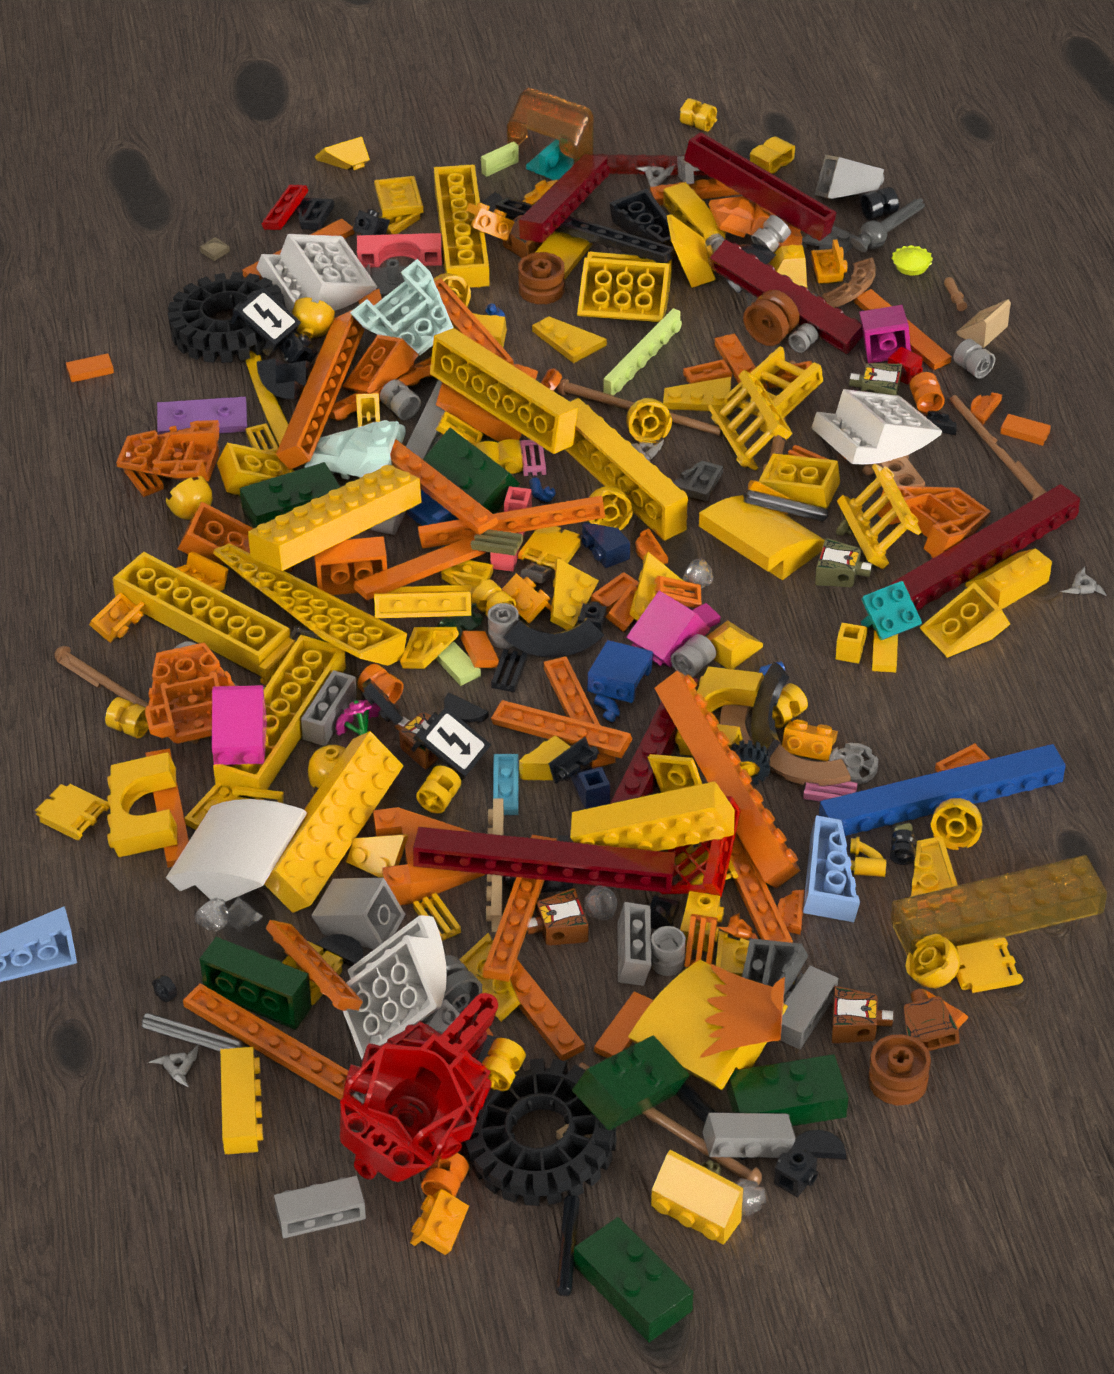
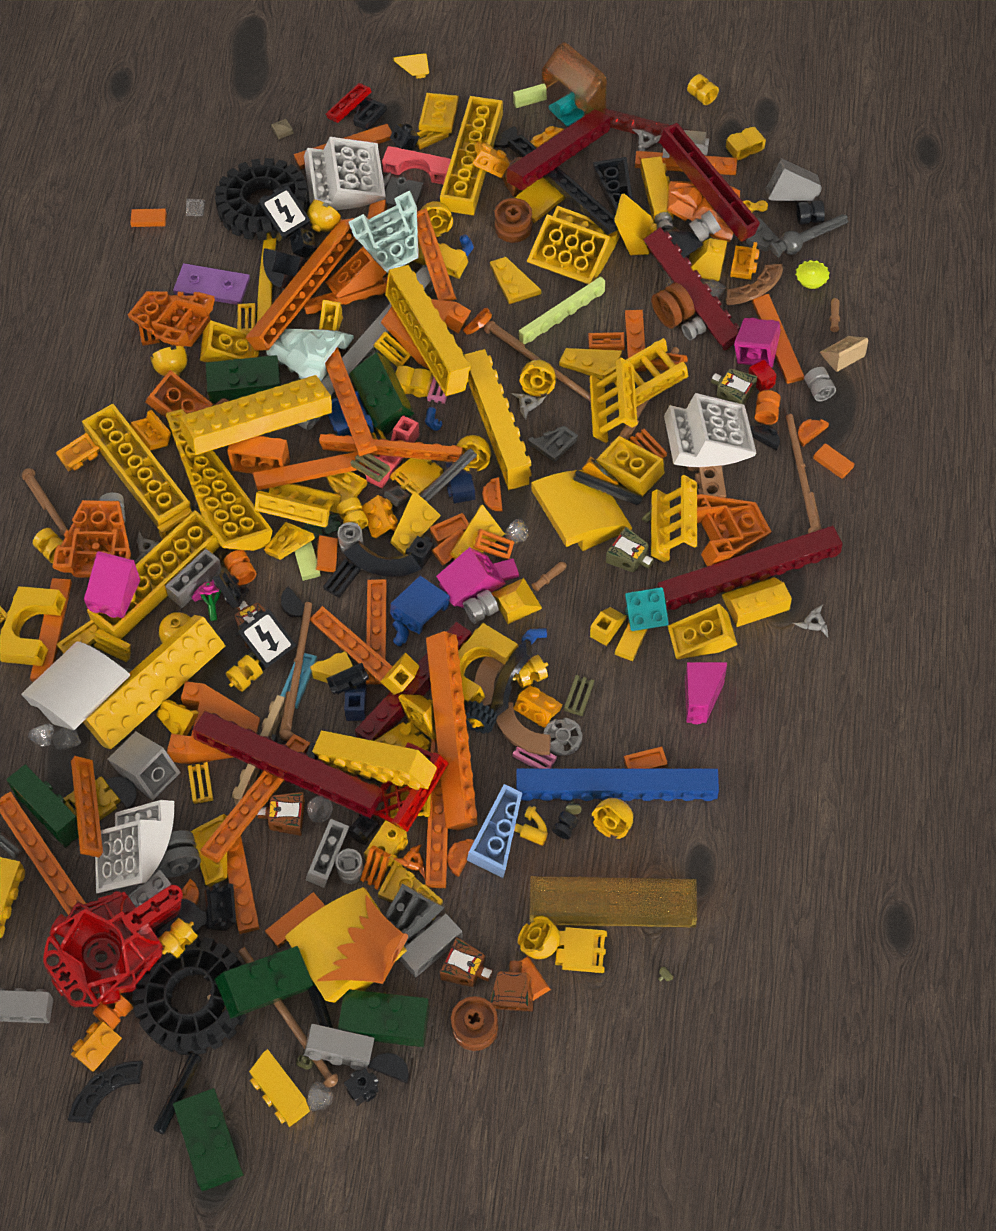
camera: 20 degrees right, 15 degrees up
light grey wheel [380,379,421,420] -> none
yellow wing [909,836,961,910] -> none
none -> black tile [68,1061,143,1123]
none -> clear slope [186,199,205,217]
none -> black hinge [205,883,236,931]
none -> medium nougat bar [279,602,312,741]
none -> yellow slope [380,653,419,695]
none -> dark grey axle [420,449,477,502]
none -> medium nougat piece [532,562,566,592]
none -> olive tile [564,675,595,716]
none -> olive rock [658,966,673,982]
none -> dark pink slope [685,662,727,724]

